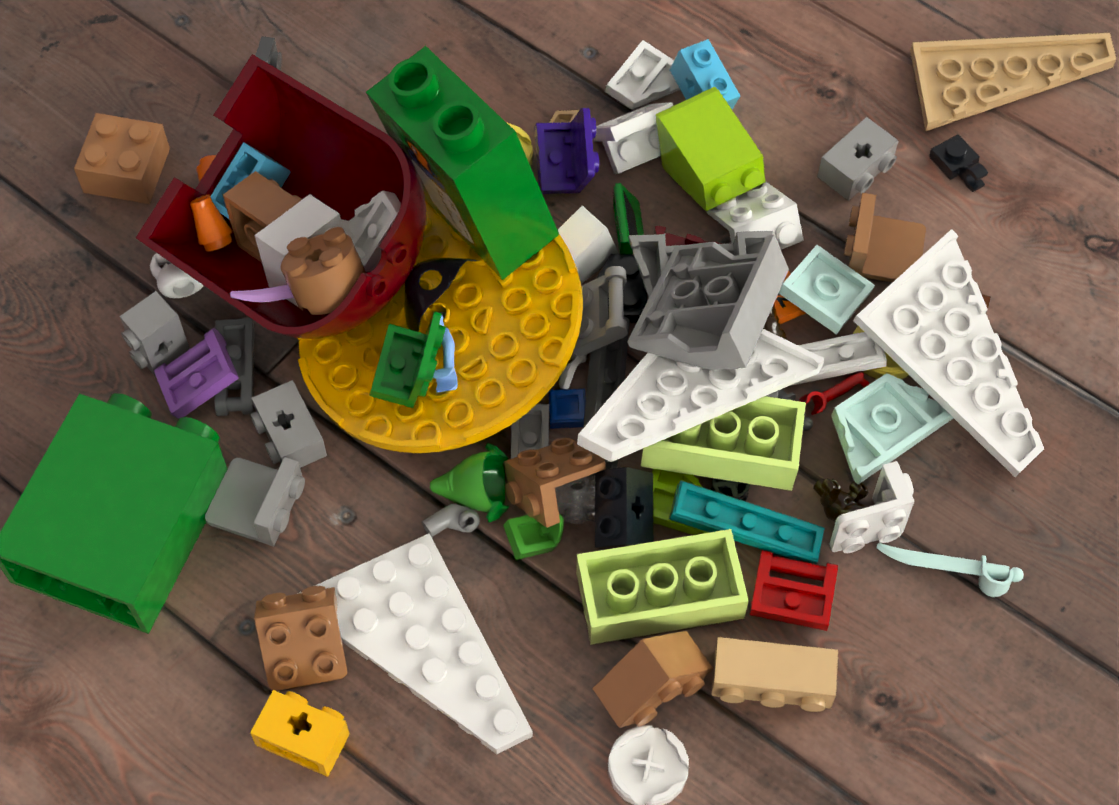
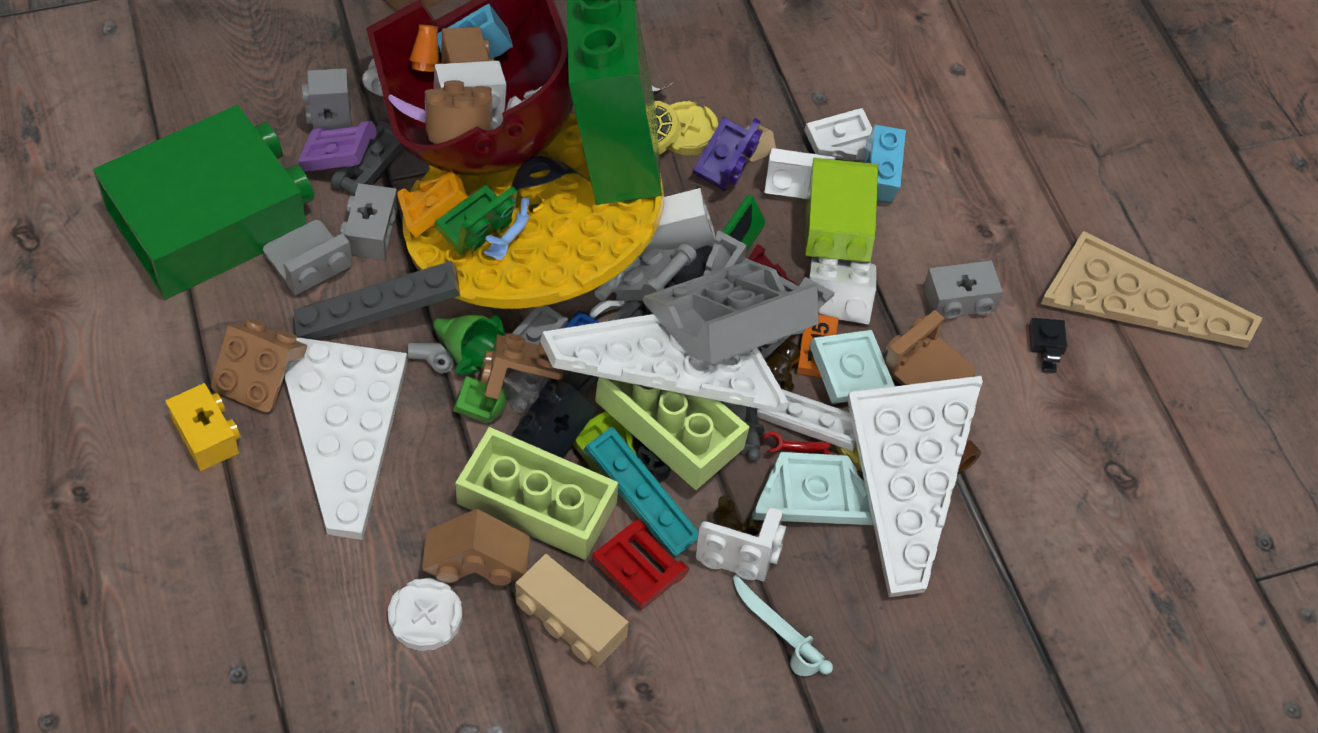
camera: 30 degrees right, 5 degrees down
none -> dark grey plate [293,261,460,340]
none -> light orange wing [397,171,468,237]

